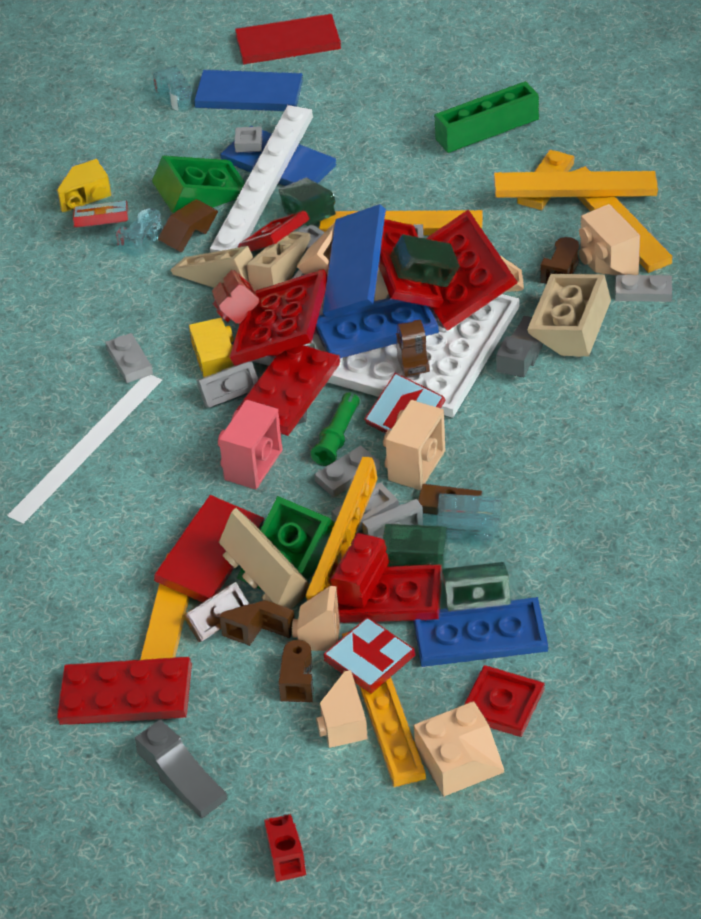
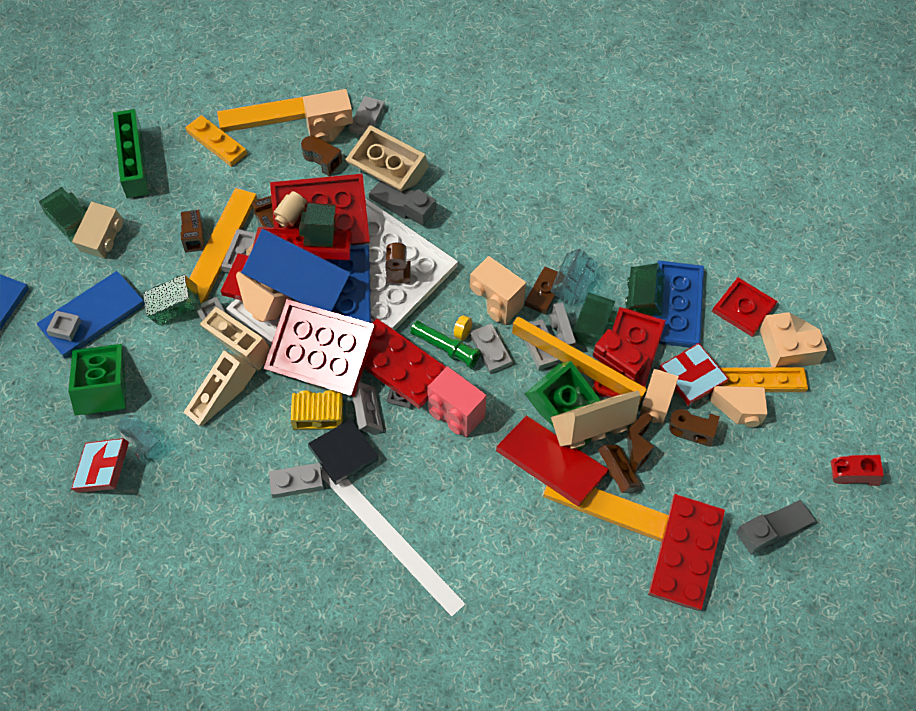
camera: 80 degrees left, 15 degrees up
yellow slope [57,159,112,213] -> none
reddish brown slope [158,199,218,252] -> none
white plate [210,105,313,253] -> none
brick [212,270,260,324] -> none
red tile [238,211,310,251] -> none
medium azure tile [364,373,446,434] -> none
light orange tile [494,171,658,198] -> none
none -> clear green brick [38,187,87,242]
none -> tan brick [72,202,123,259]
none -> reddish brown leg [180,209,205,253]
none -> tan brick [273,191,307,228]
none -> black tile [308,419,379,485]
none -> yellow tile [454,315,472,340]

